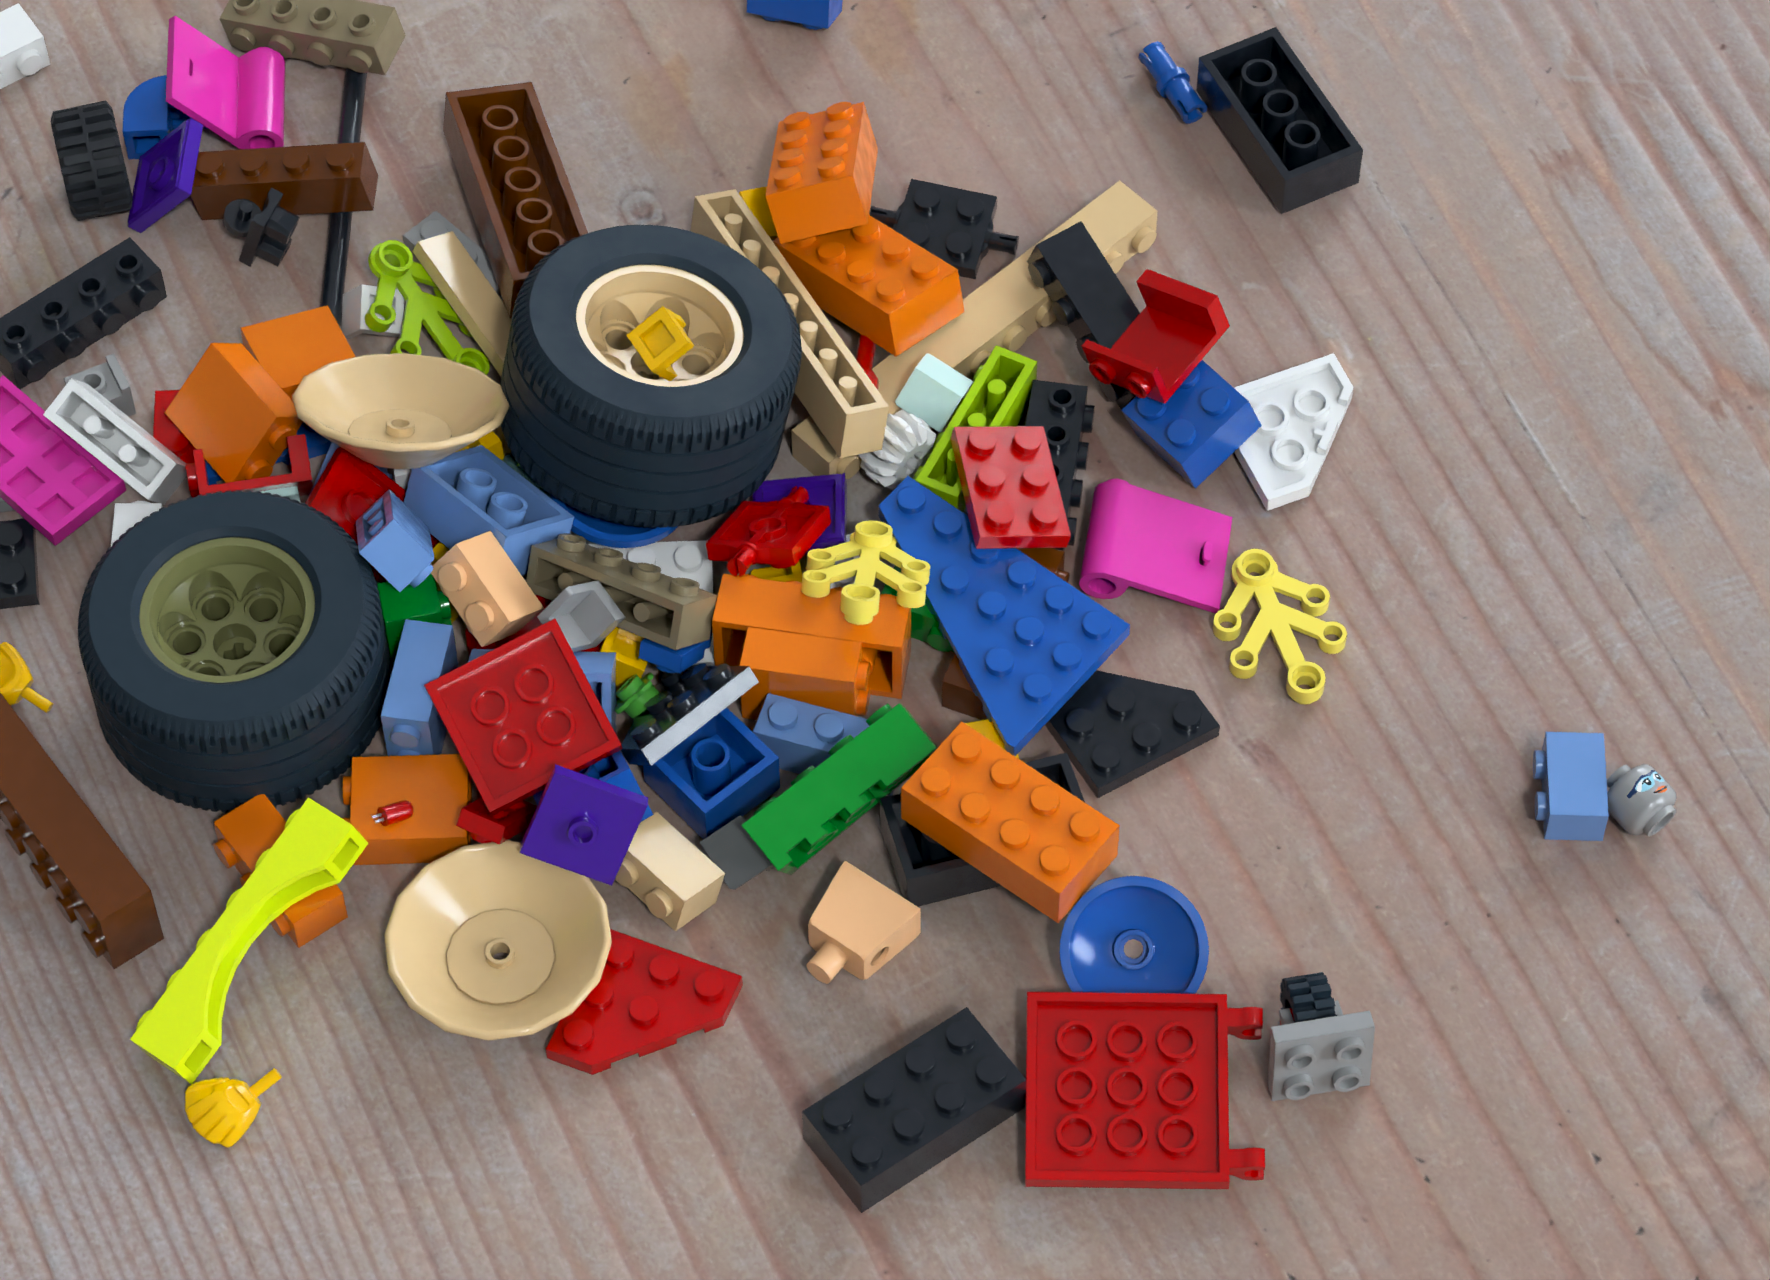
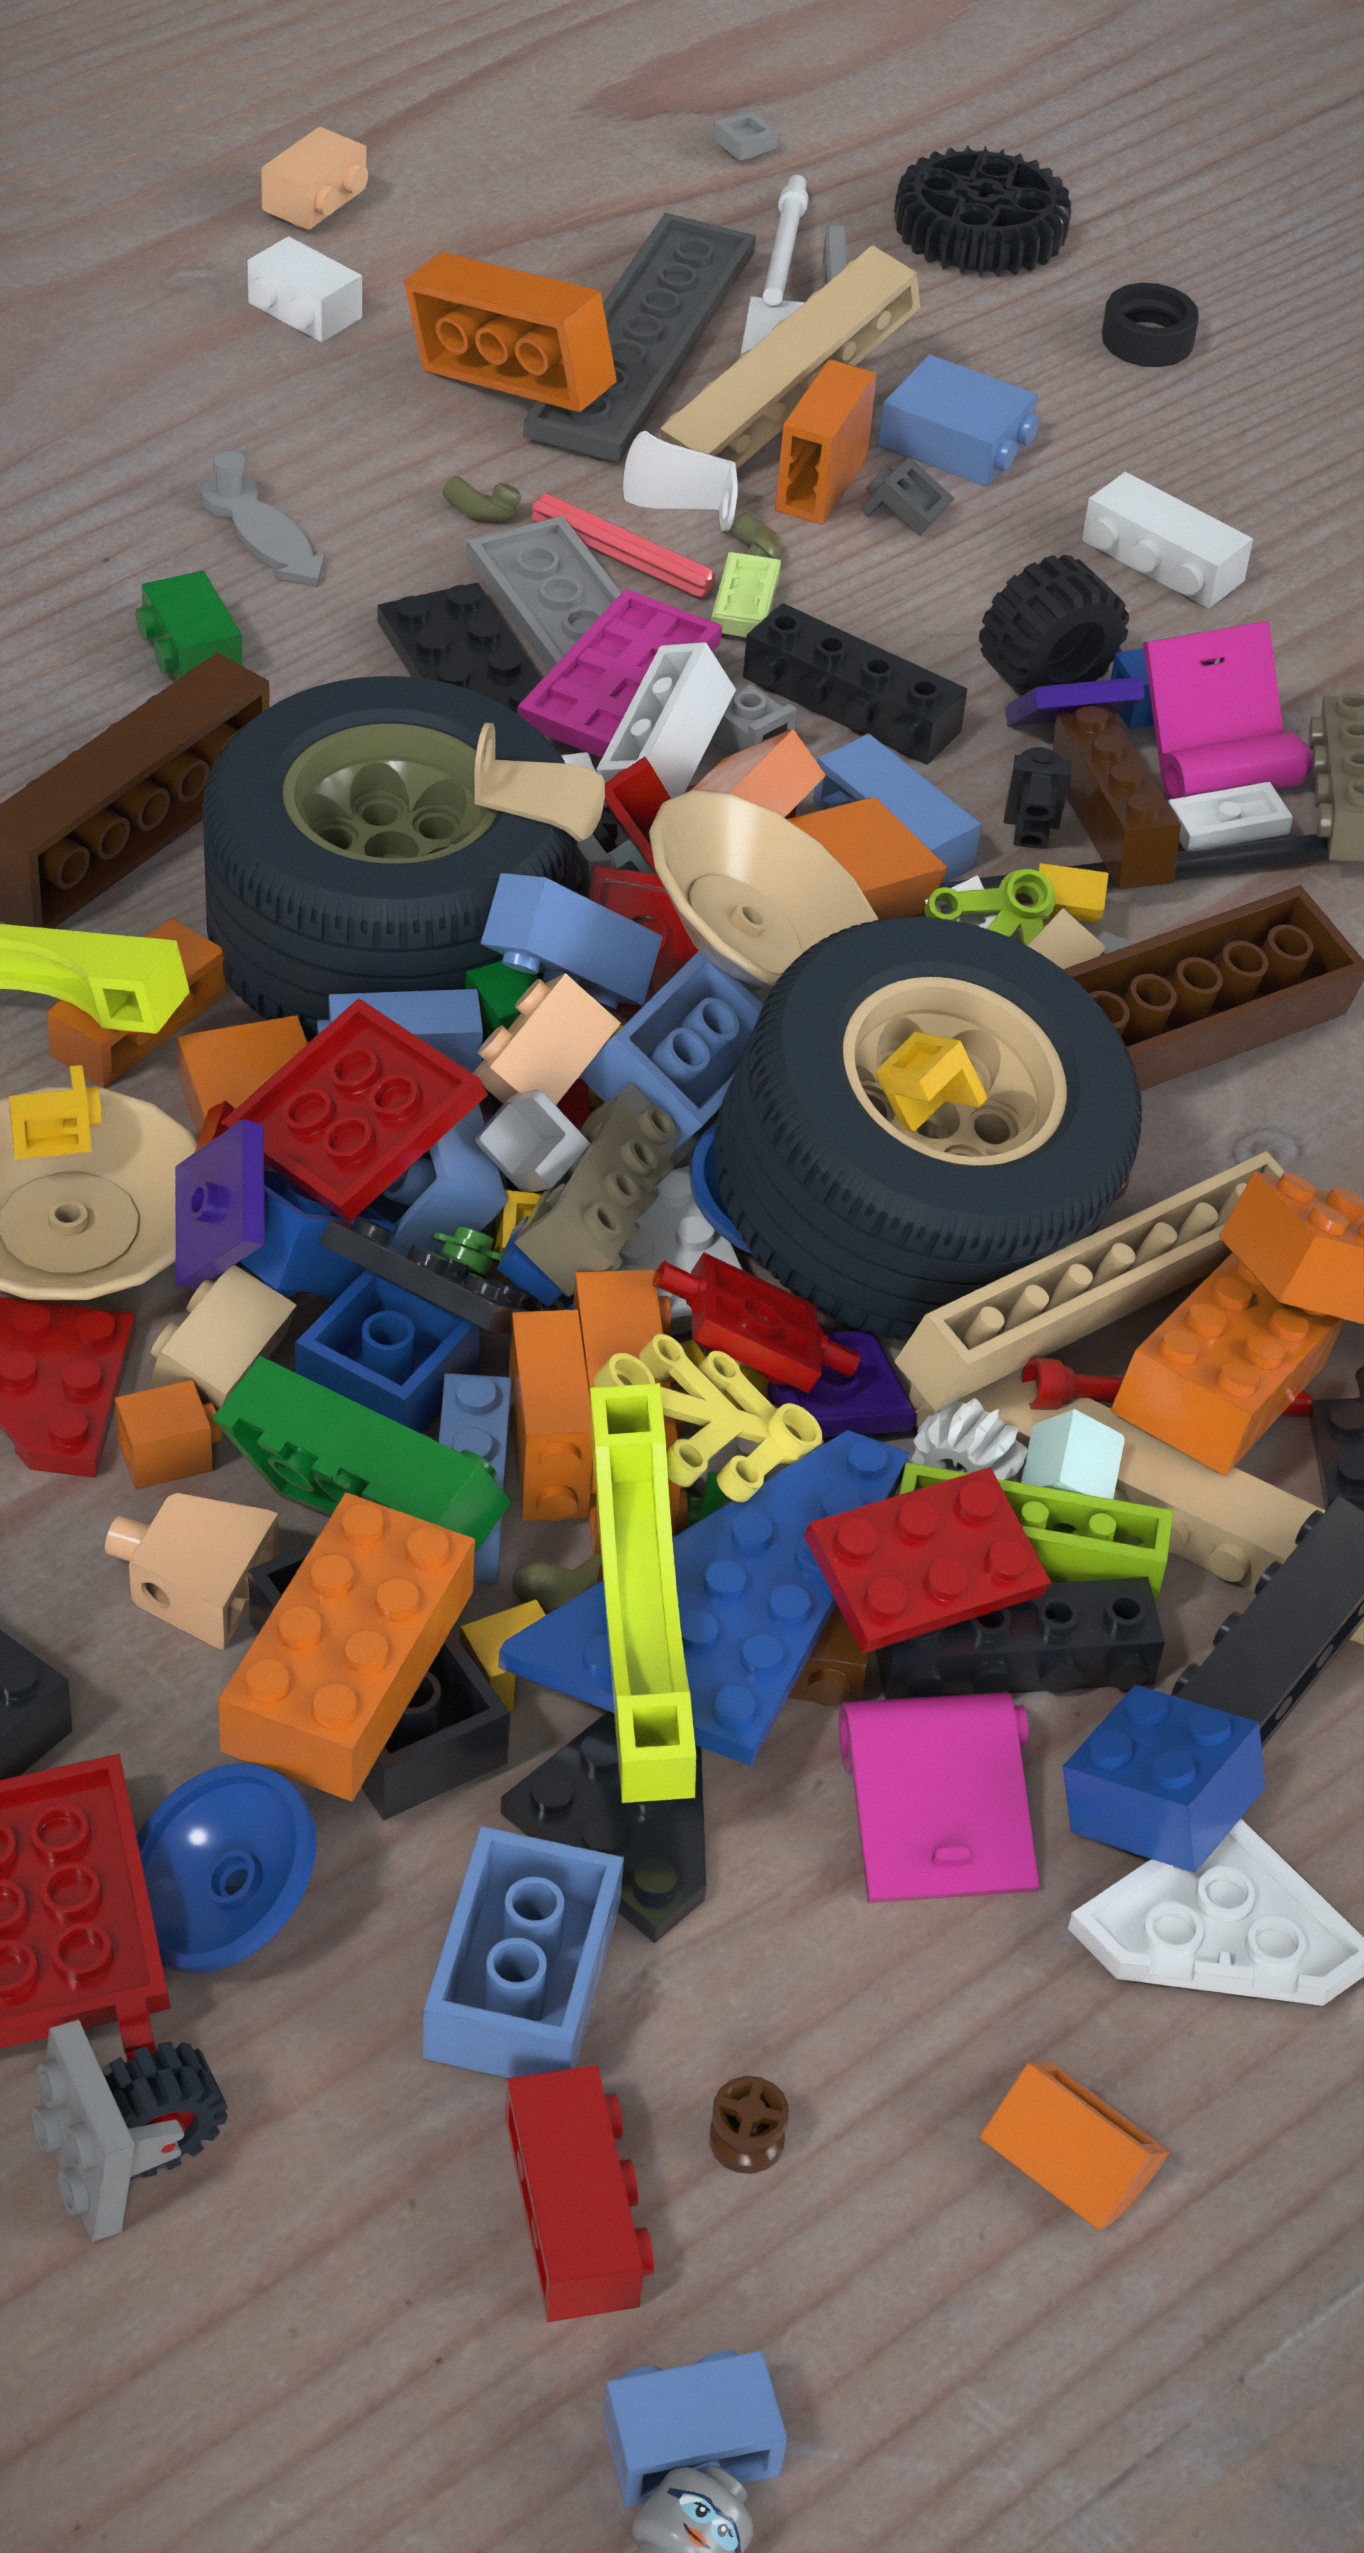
camera: 70 degrees right, 10 degrees down
red piece [372,800,414,826] -> none
red panel [1082,269,1230,404] -> none
light yellow plant [1213,549,1347,705] -> none
none -> yellow bracket [8,1065,102,1160]
none -> orange brick [115,1379,221,1490]
none -> medium blue brick [422,1826,624,2078]
none -> tan piece [474,722,605,842]
none -> red brick [505,2065,654,2322]
none -> olive arm [512,1553,602,1611]
none -> neon yellow arch [590,1383,696,1803]
none -> reddish brown wheel [709,2076,789,2174]
none -> medium blue brick [813,733,981,883]
none -> orange brick [979,2061,1171,2231]
none -> yellow panel [1032,863,1109,928]
none -> white plate [1167,781,1293,851]

